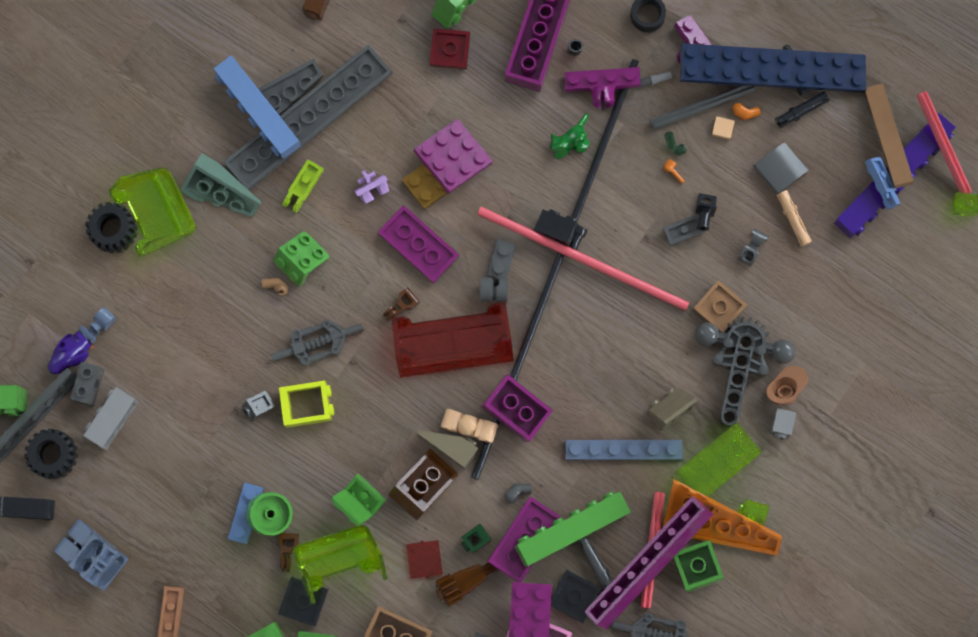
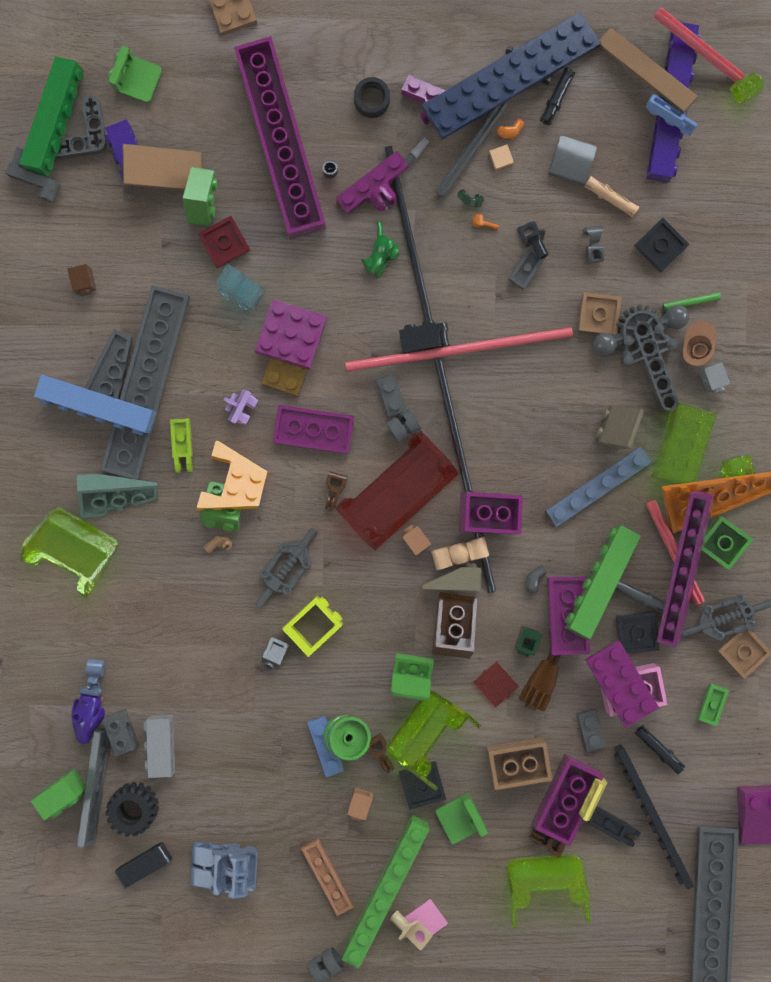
camera: 40 degrees left, 10 degrees up
black tyre [85,202,138,253] -> none
none -> light orange wing [196,441,267,511]
none -> clear light blue brick [215,264,265,311]
none -> nougat brick [347,787,373,821]
none -> nougat brick [402,525,431,555]
none -> black plate [634,218,690,273]
none -> bright green bar [663,292,721,311]

